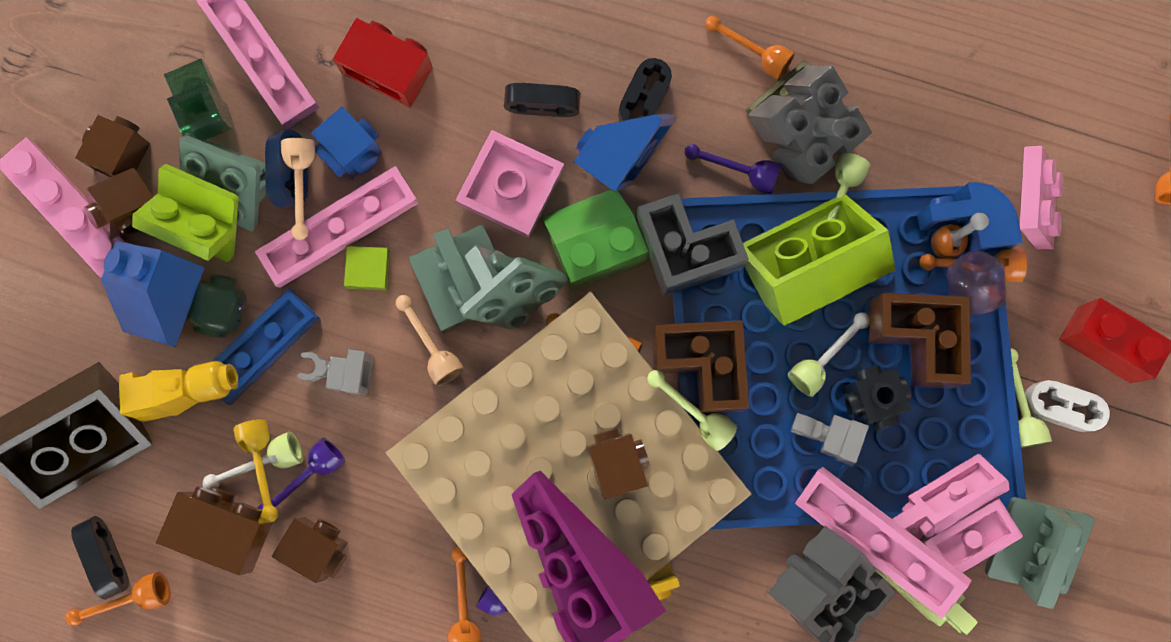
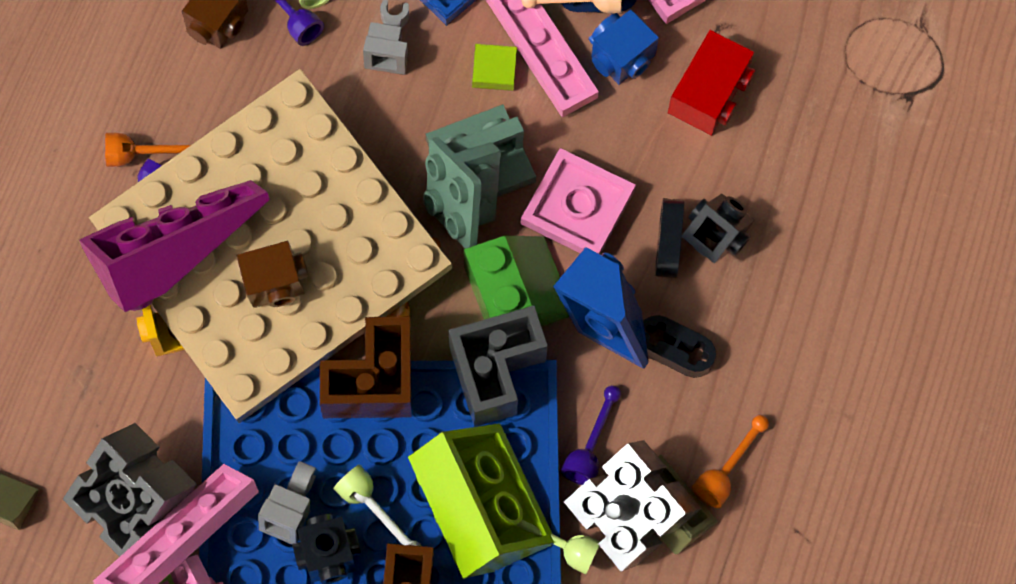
camera: 90 degrees right, 10 degrees down
light nougat hinge [396,295,464,387] -> none
yellowish green hinge [647,370,737,451] -> none
none -> black brick [682,194,755,264]

